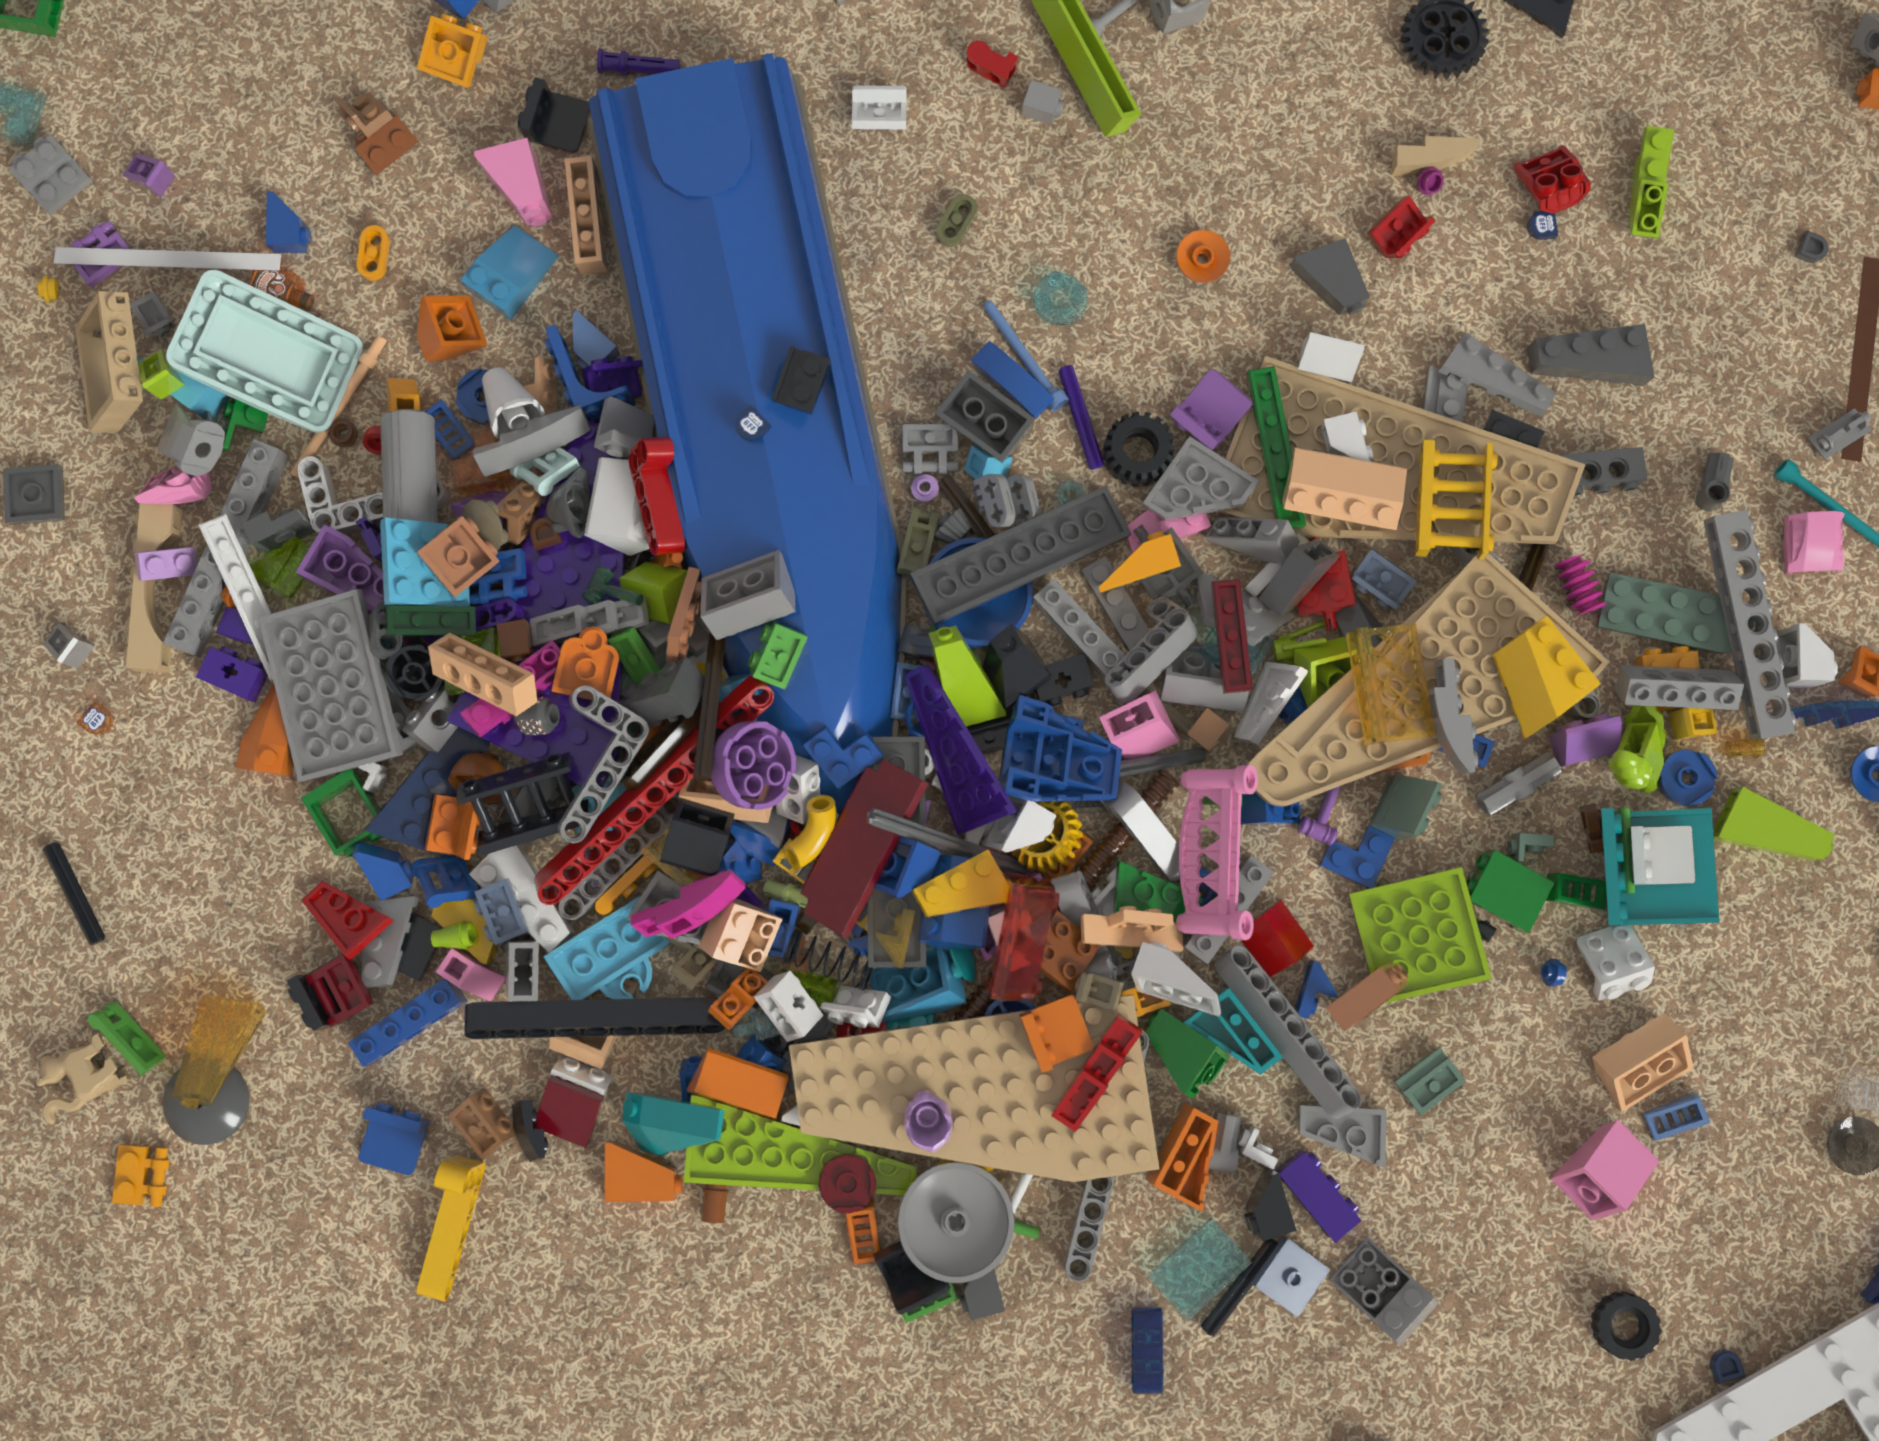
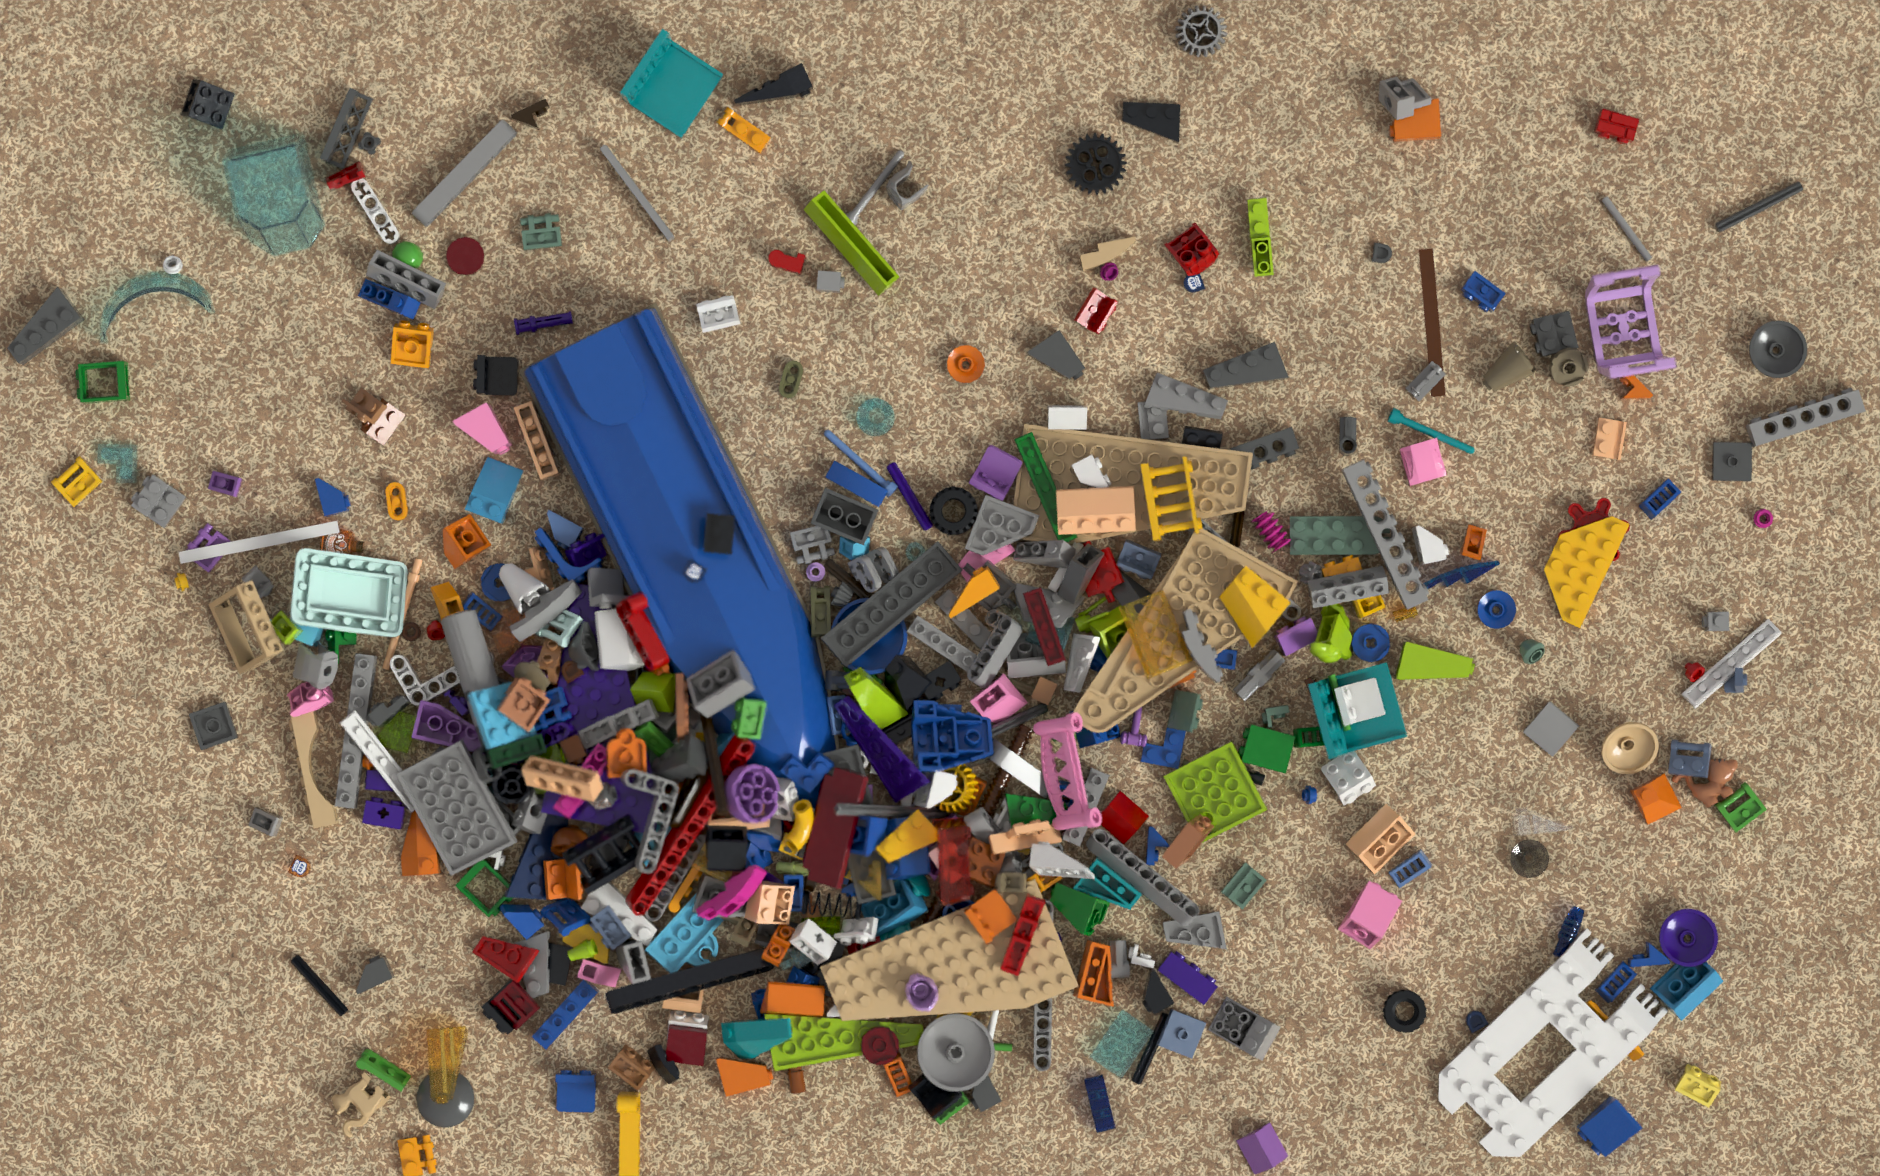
camera: 15 degrees left, 5 degrees up
lavender plate [135,546,197,581] -> none
clear green piece [582,566,644,606] -> none
none -> dark grey slope [356,955,395,994]
none -> light grey gear [1299,561,1323,584]

